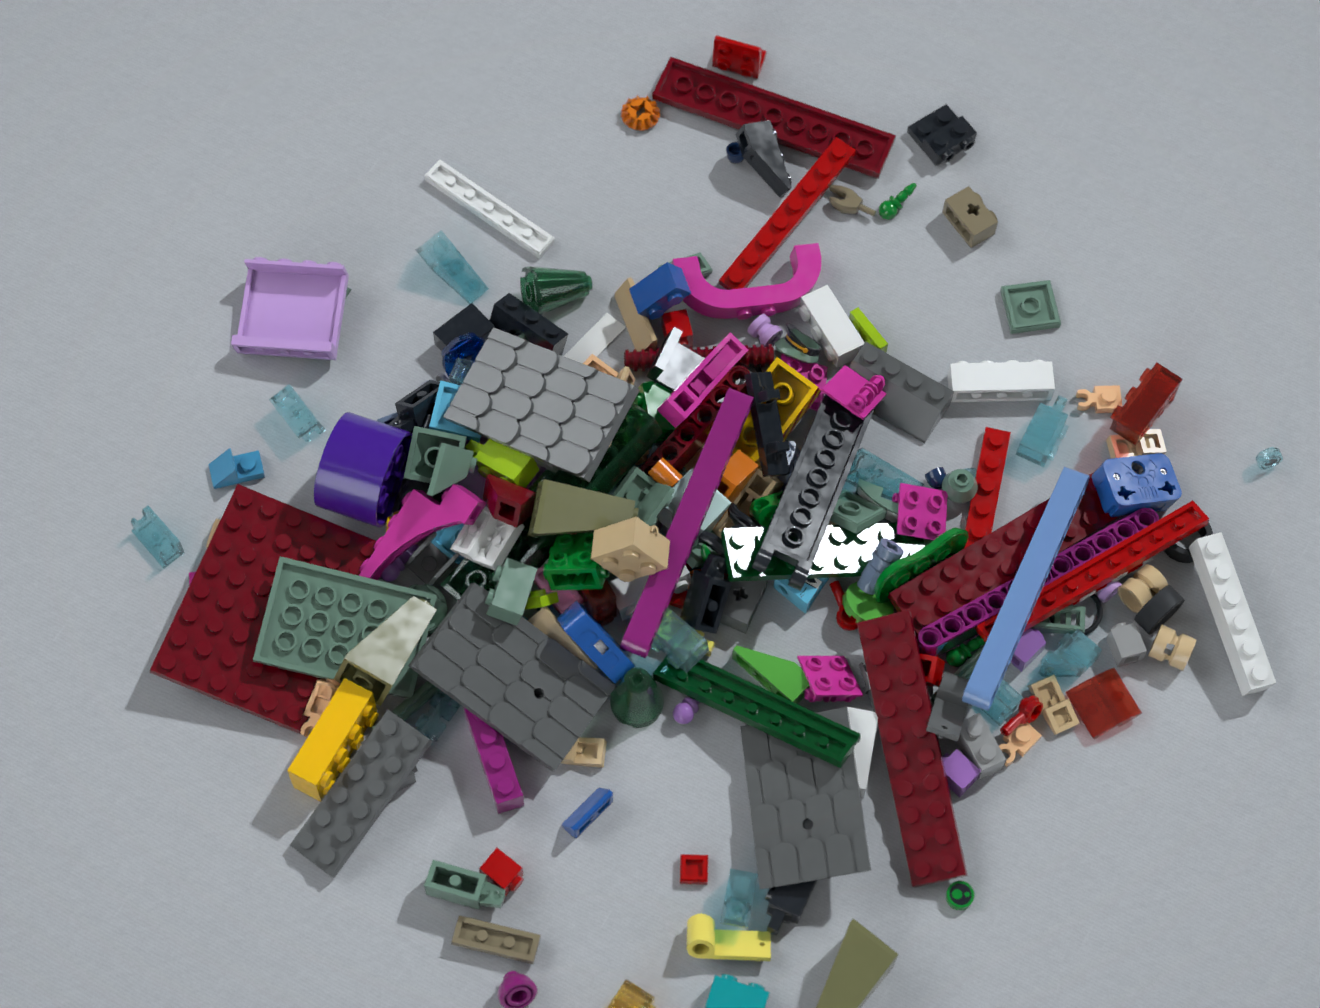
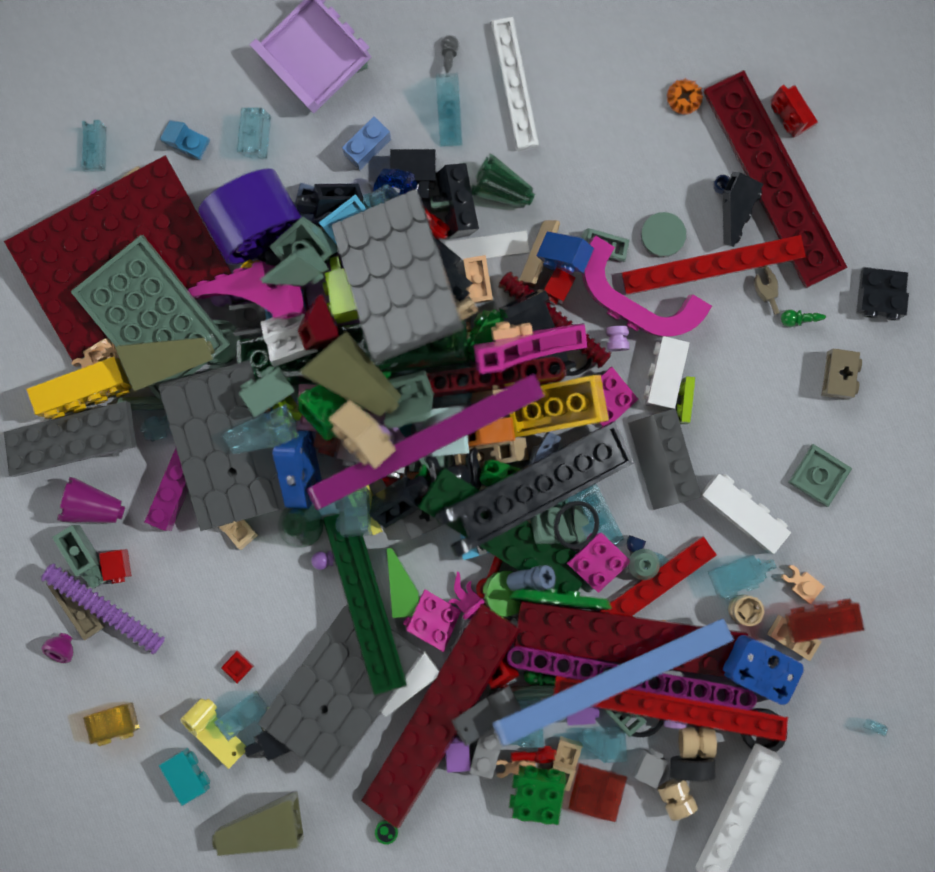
camera: 45 degrees right, 20 degrees up
blue slope [562,788,613,839] -> none
orange piece [648,458,683,488] -> none
black hinge [744,372,790,477] -> none
sand green piece [775,323,821,364] -> none
dark pink hinge [821,365,886,420] -> none
none -> medium lavender piece [41,563,165,655]
none -> magenta cone [57,477,125,523]
none -> clear light blue slope [222,405,298,454]
none -> medium blue brick [342,116,391,170]
none -> dark grey bar [441,35,459,73]
none -> dark pink piece [448,571,485,620]
none -> light nougat plate [490,322,533,340]
none -> green brick [508,765,566,825]
none -> black tyre [554,501,599,549]
none -> sand green tile [641,212,686,257]
none -> tan wheel [728,594,764,626]

